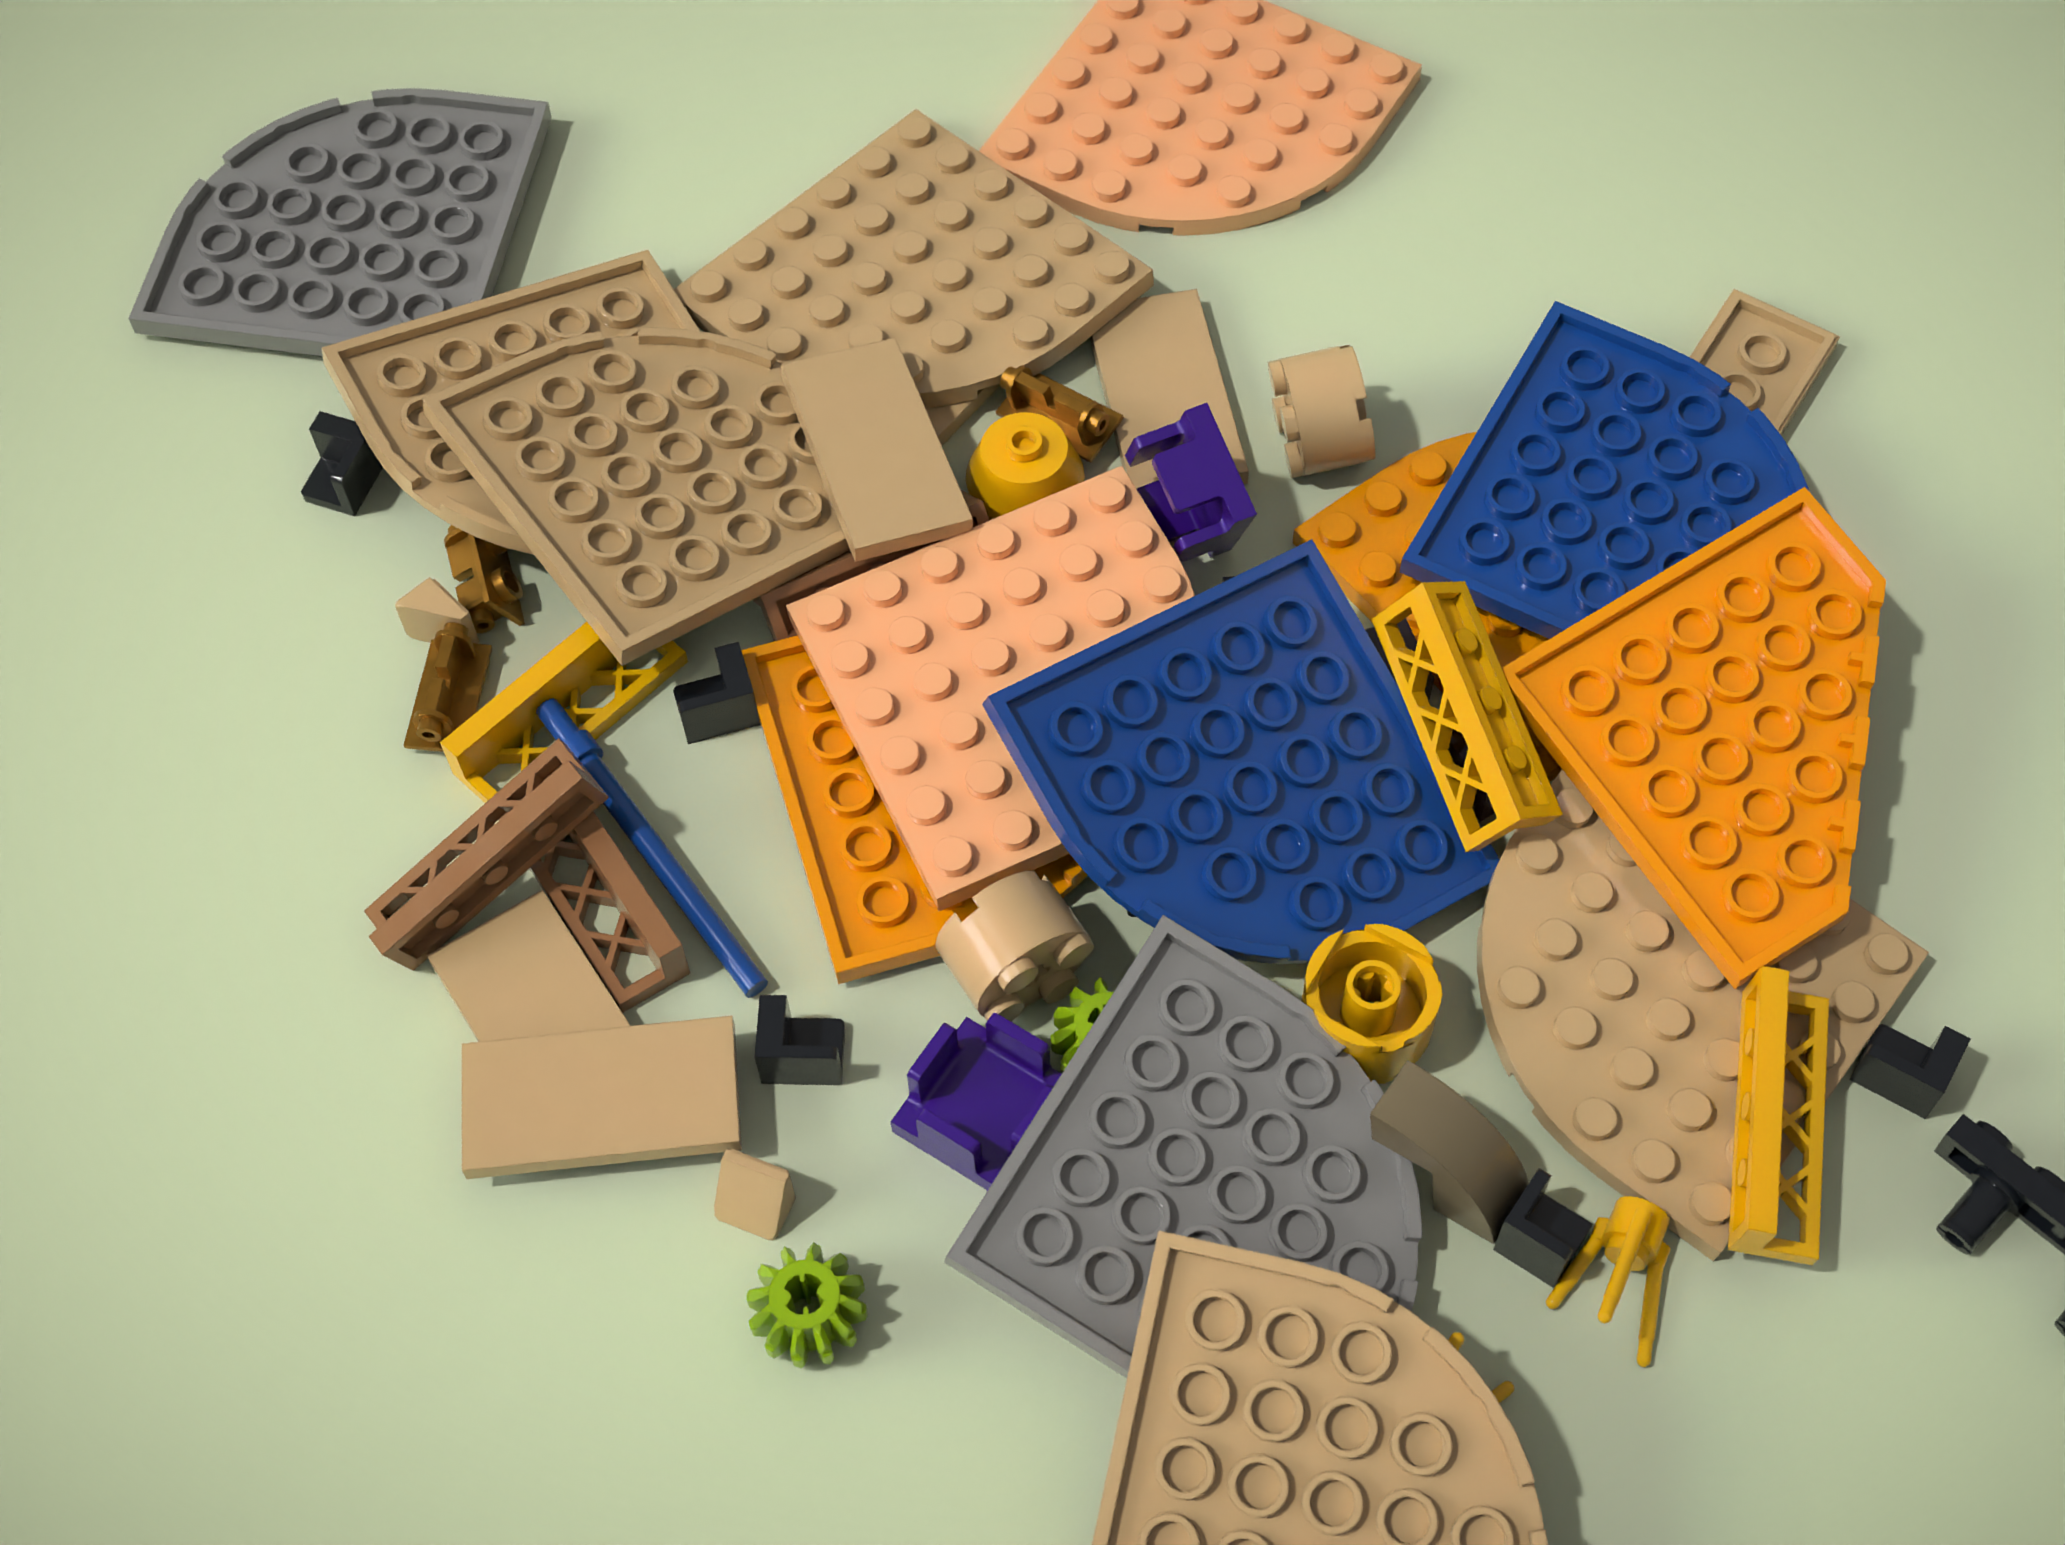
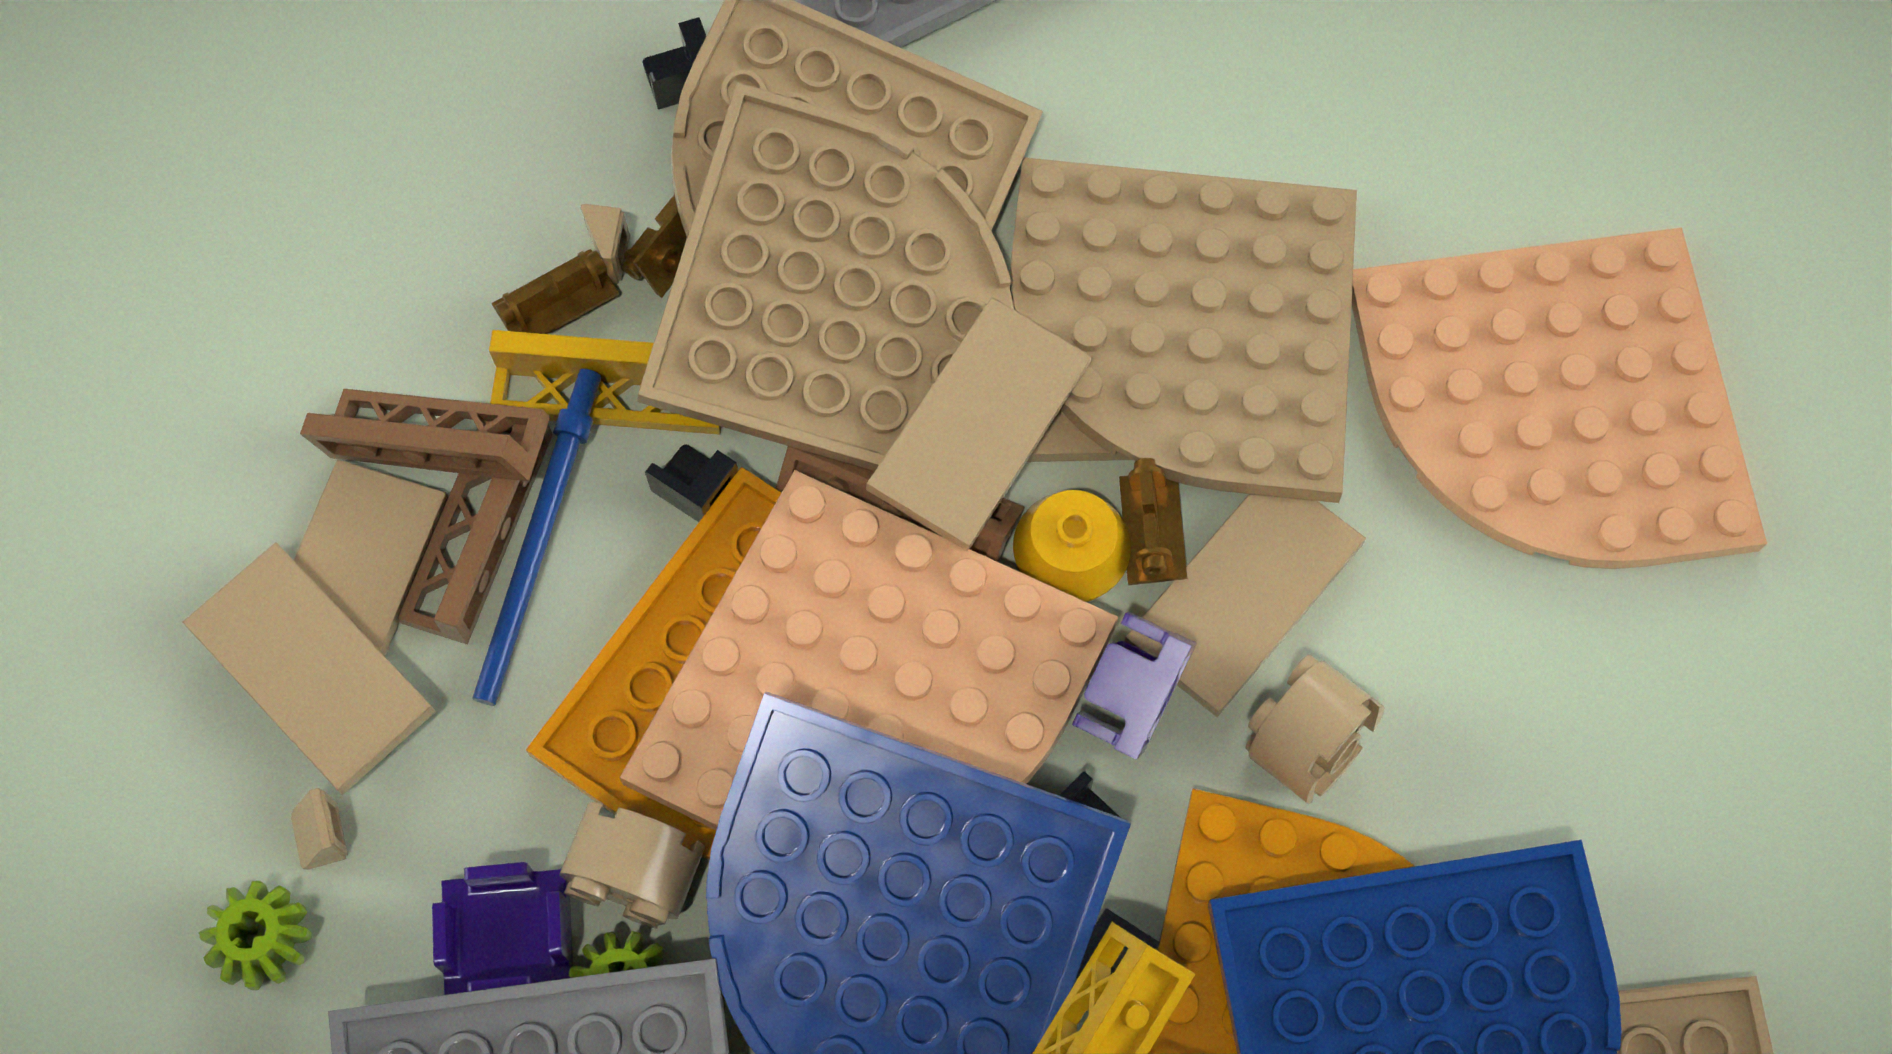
camera: 50 degrees right, 10 degrees up
black panel [755,995,845,1085] -> none

